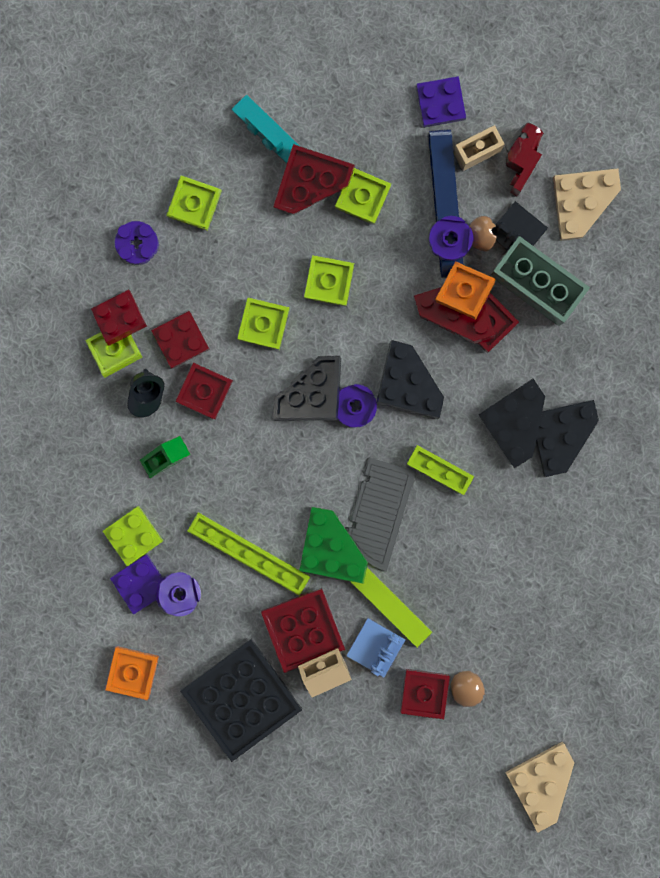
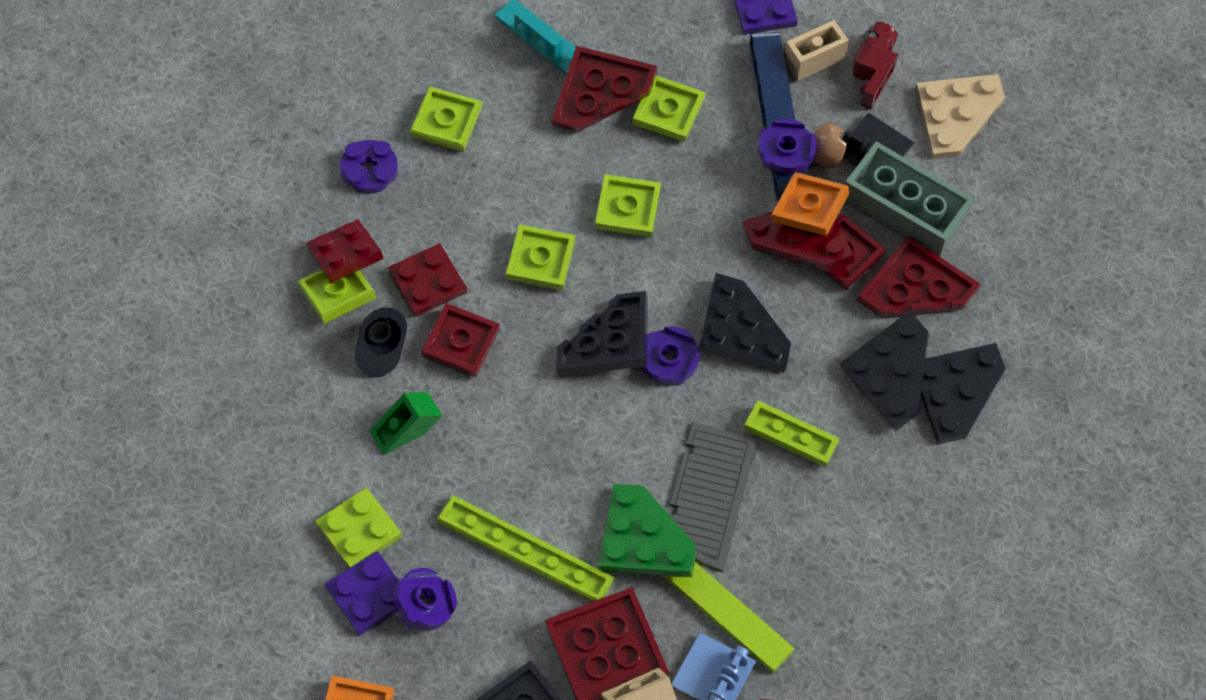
camera: 10 degrees left, 25 degrees down
none -> dark red plate [857,236,981,317]

